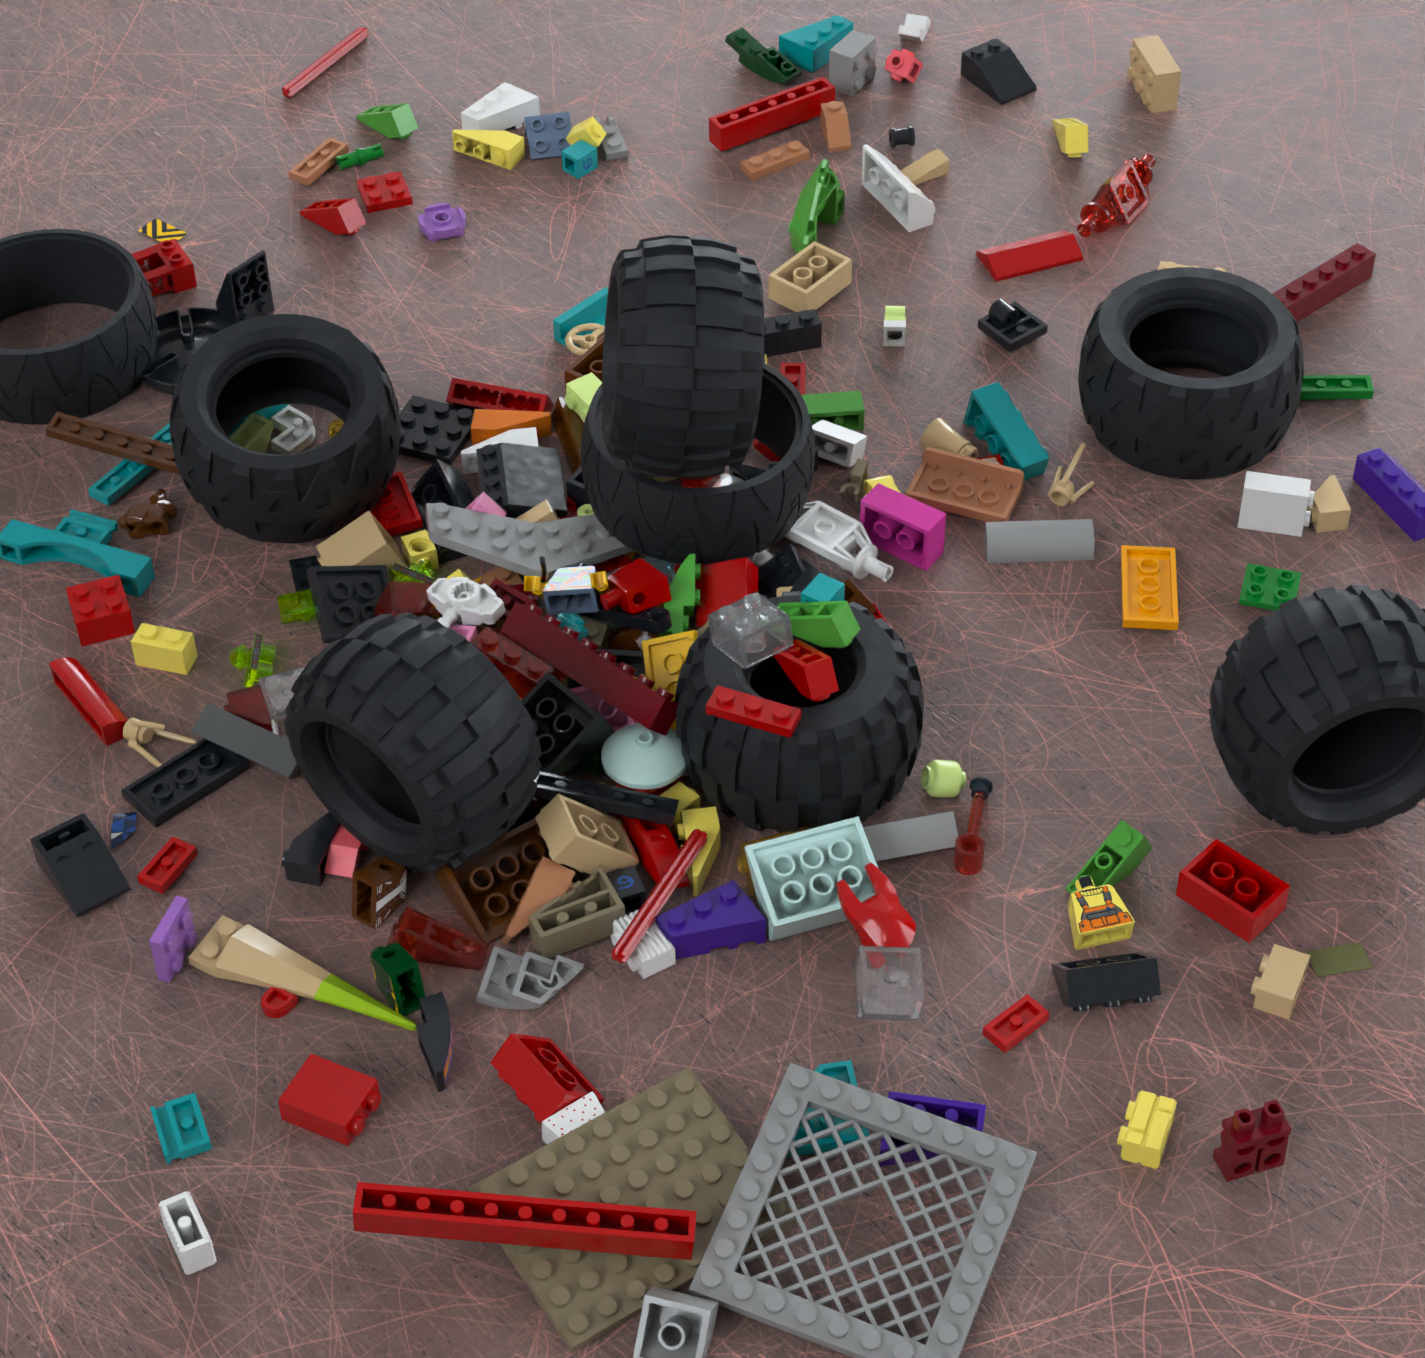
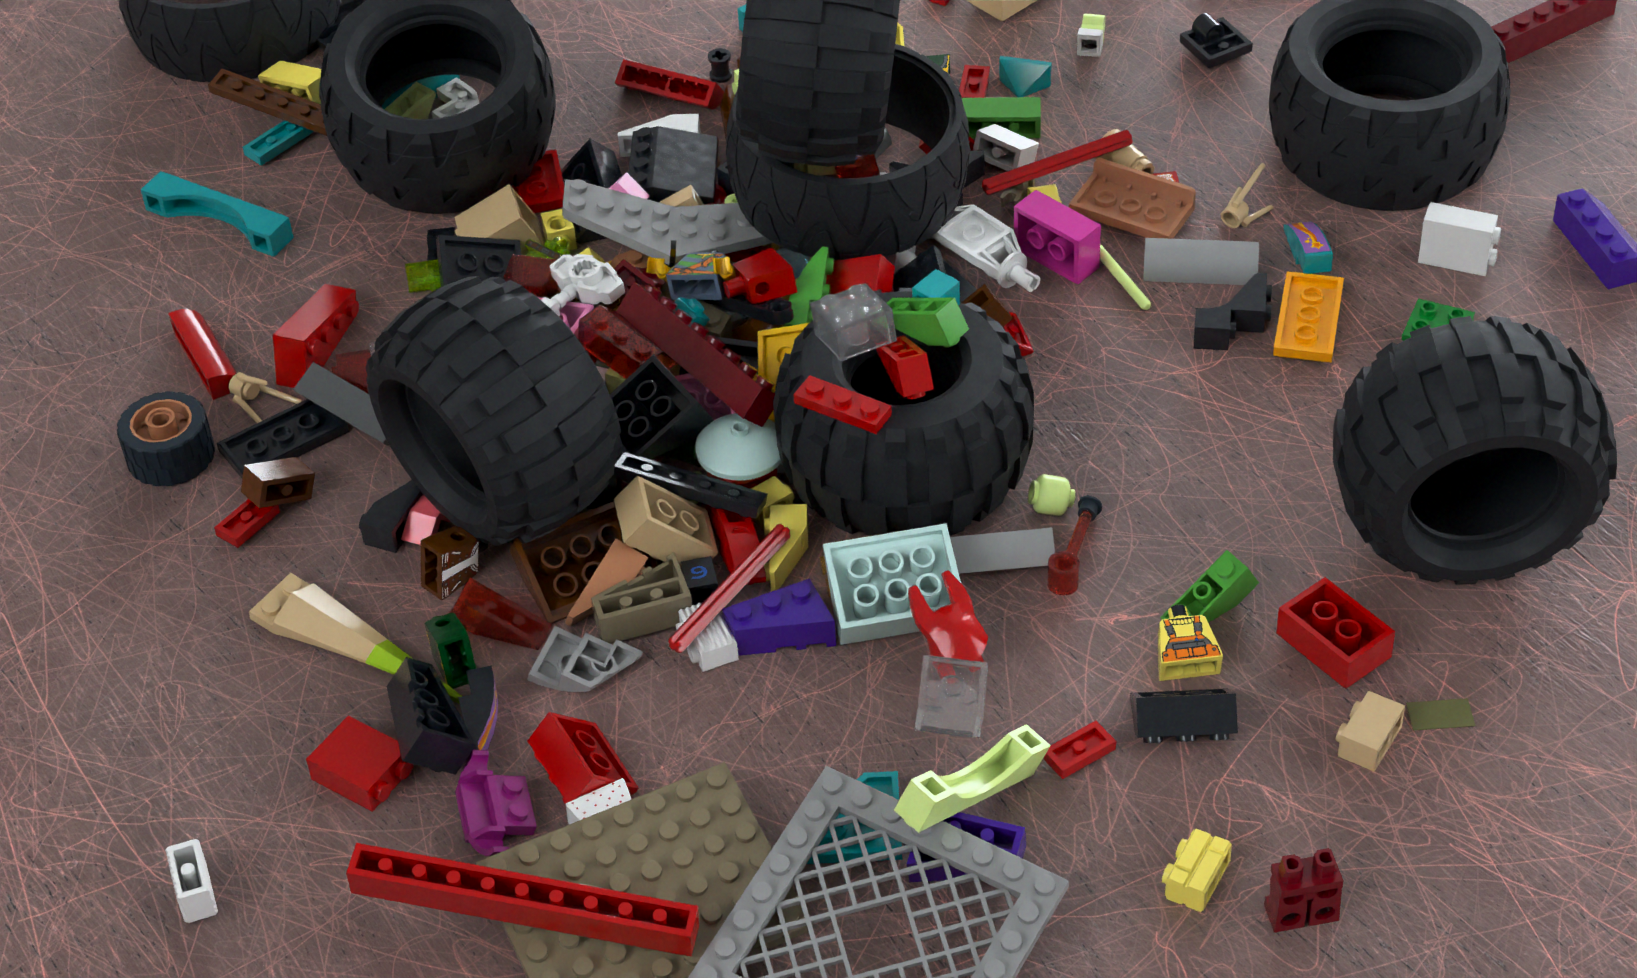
camera: 10 degrees right, 0 degrees up
black slope [30,813,131,917] -> none
teal plate [54,509,118,545] -> none
red brick [65,575,135,647] -> none
sticker [111,812,137,850] -> none
reddish brown animal [118,488,178,539] -> none
light yellow brick [131,623,198,675] -> none
medium lavender plate [149,896,197,983] -> none
teal plate [150,1093,213,1164] -> none
clear neon green hips [229,633,277,689] -> none
red tile [261,987,299,1018] -> none
black plate [399,395,474,466] -> none
orange slope [471,409,552,446] -> none
black brick [764,309,822,357] -> none
teal wedge [963,382,1049,481] -> none
green plate [1300,375,1374,400] -> none
tan slope [1307,475,1351,533] -> none
none -> black wheel [117,391,215,486]
none -> reddish brown brick [241,457,315,508]
none -> light yellow brick [258,60,321,104]
none -> red wedge [273,284,359,388]
none -> black wedge [386,657,476,775]
none -> magenta plate [455,750,537,856]
none -> black bush [708,48,732,83]
none -> yellowish green arch [894,724,1051,833]
none -> red axle [982,130,1133,195]
none -> teal slope [999,56,1052,97]
none -> yellowish green bar [1100,244,1151,310]
none -> black arch [1193,273,1272,350]
none -> slope [1283,221,1333,274]

